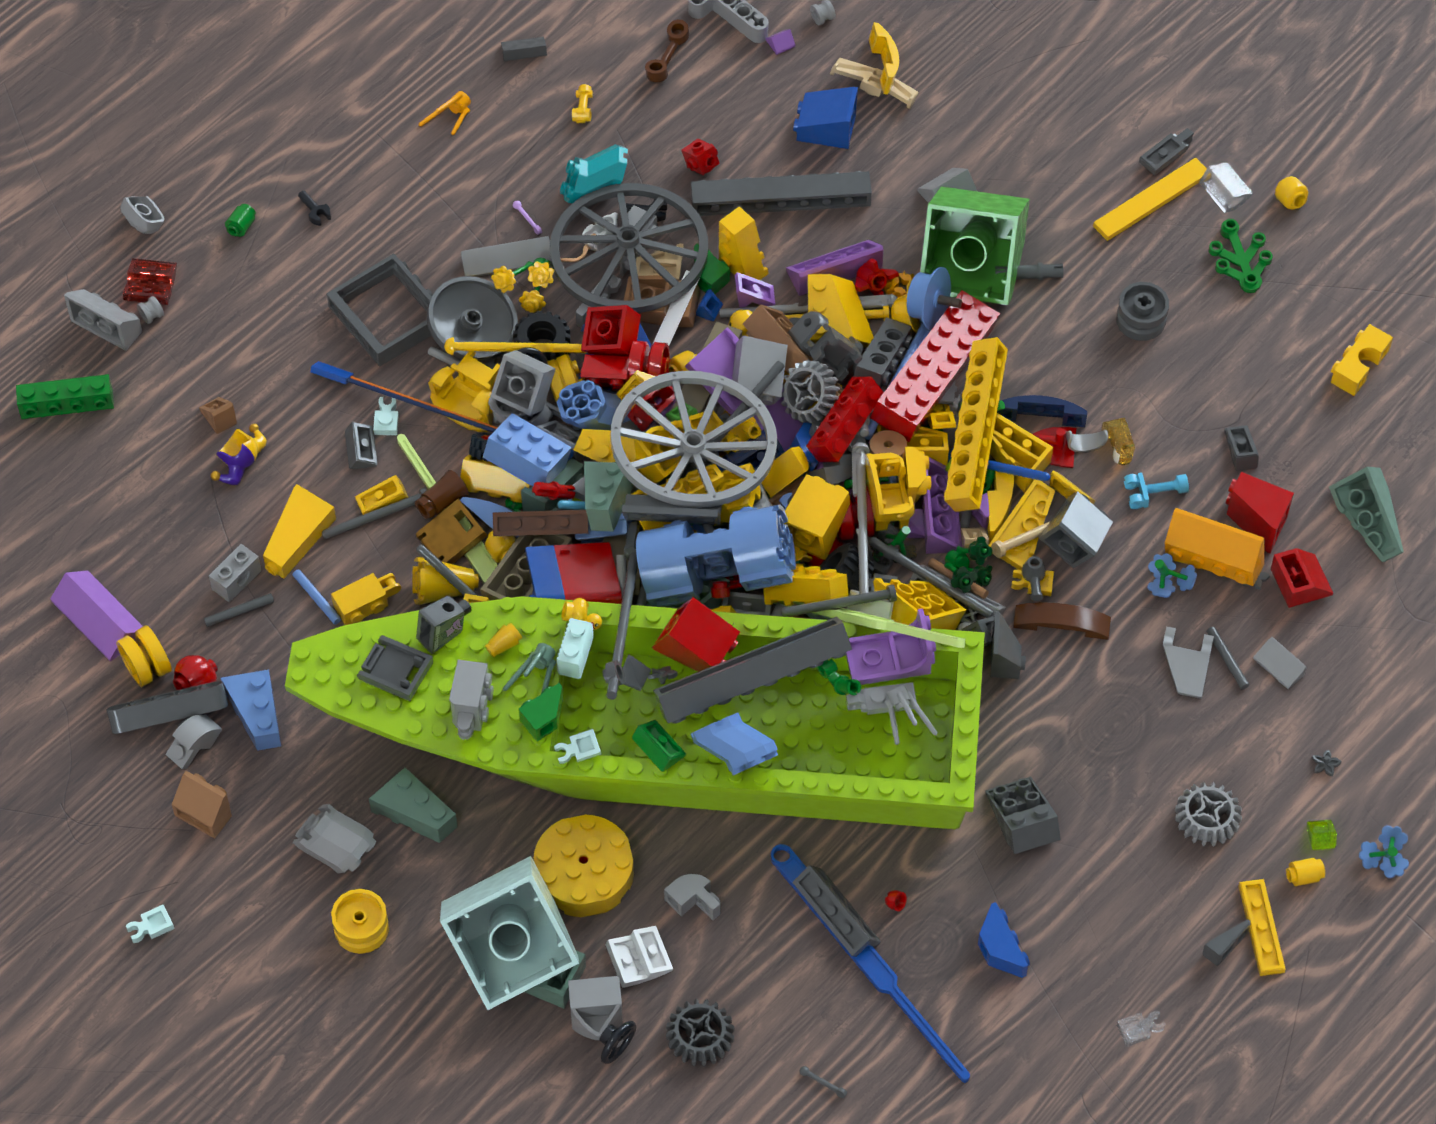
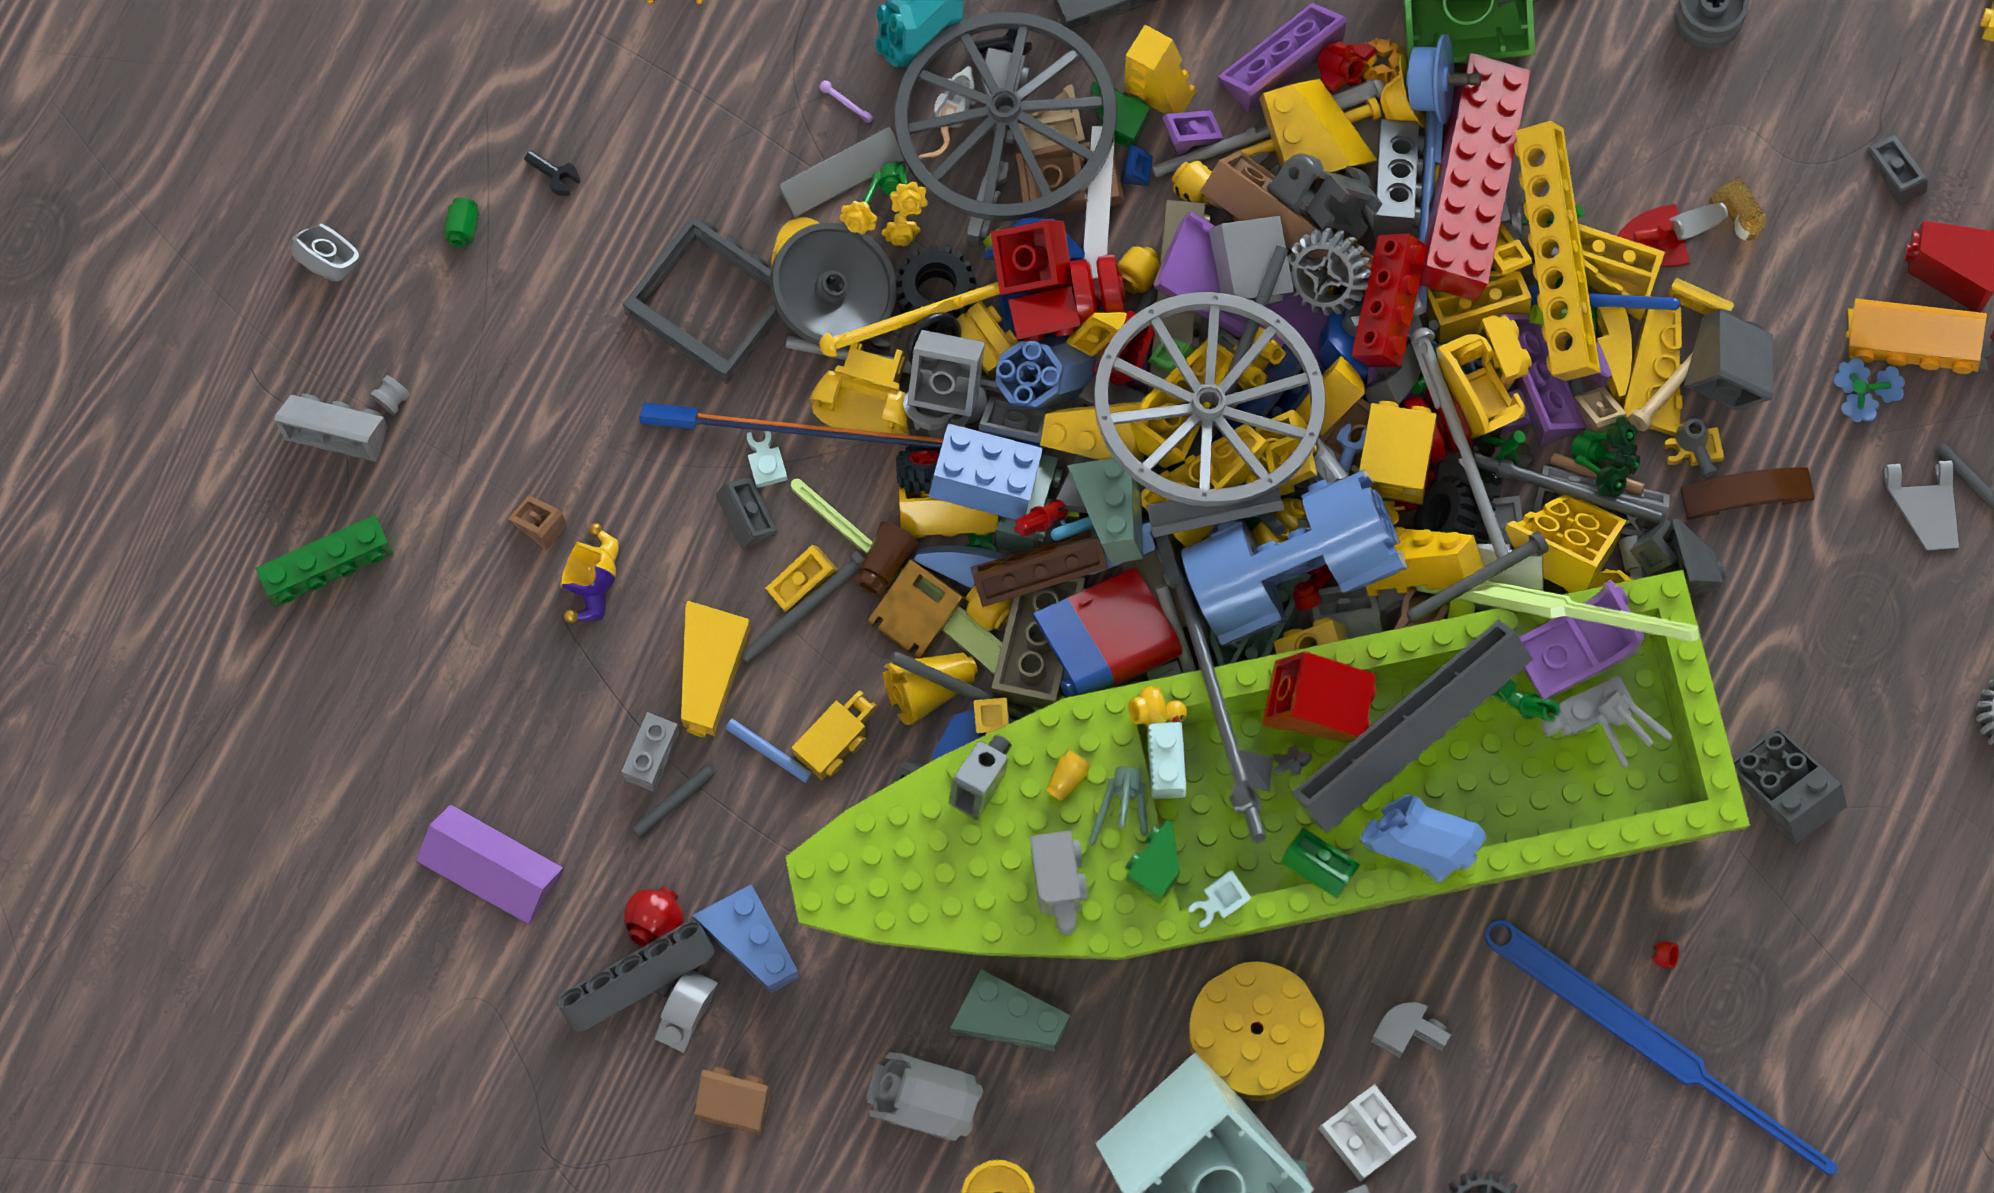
camera: 15 degrees left, 15 degrees up
yellow wheel [116,625,172,688] -> none
clear red slope [123,258,177,305] -> none
dark grey container [357,635,433,701] -> none
dark grey fence [792,865,881,957] -> none
medium nougat piece [869,430,907,458] -> none
blue slope [978,902,1030,978] -> none
dark blue slope [997,395,1087,427] -> none
medium azure bar [1124,473,1189,509] -> none

